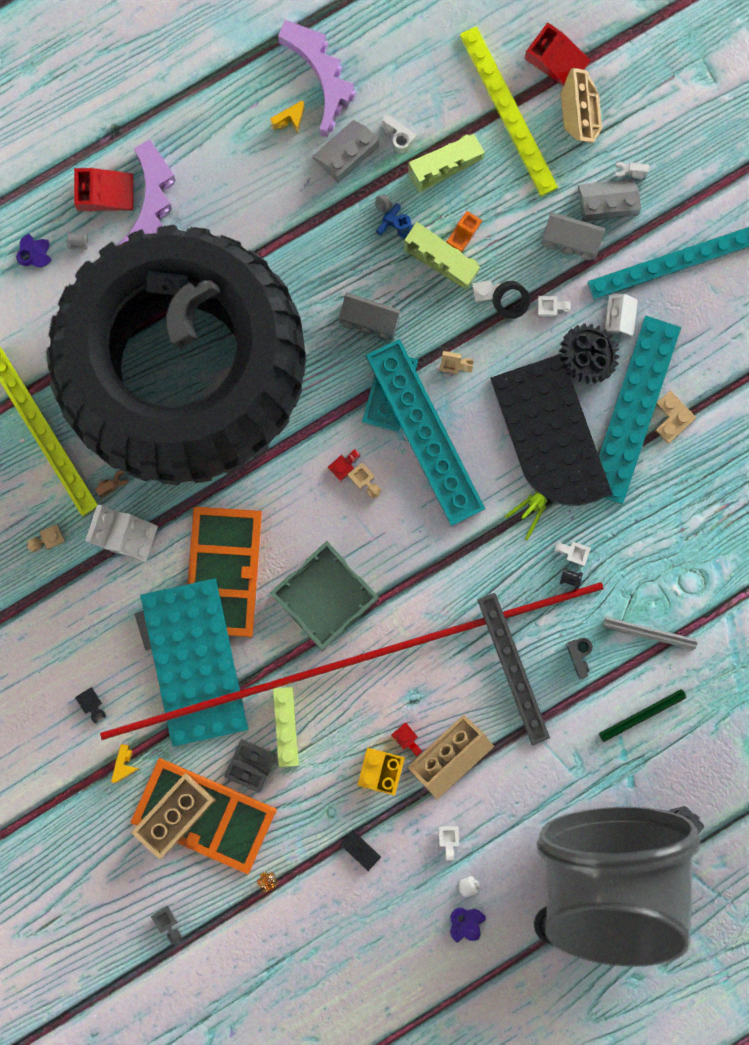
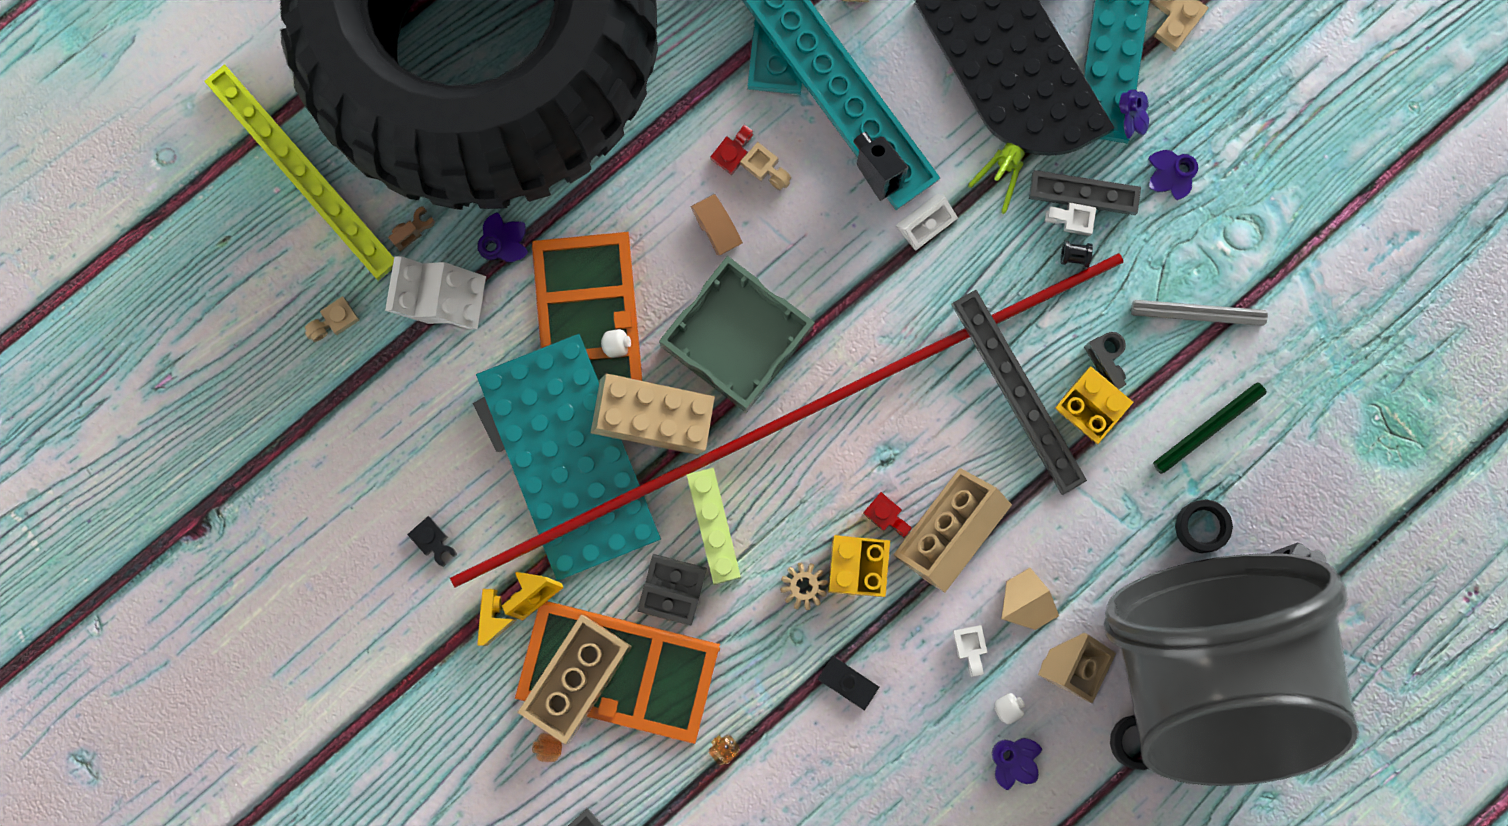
camera: 10 degrees left, 0 degrees up
none -> dark purple plate [477,212,528,263]
none -> yellow slope [502,572,564,621]
none -> clear orange piece [532,733,562,762]
none -> tan brick [591,373,715,455]
none -> white piece [601,329,631,358]
none -> medium nougat slope [690,194,743,255]
none -> tan gear [780,563,828,610]
none -> black torso [853,132,908,201]
none -> white slope [896,194,958,250]
none -> tan slope [1001,568,1059,630]
none -> dark grey plate [1029,170,1141,216]
none -> tan slope [1038,633,1116,703]
none -> yellow slope [1054,366,1133,445]
none -> dark purple plate [1119,89,1149,139]
none -> dark purple plate [1148,150,1198,200]
none -> black tyre [1175,499,1233,553]

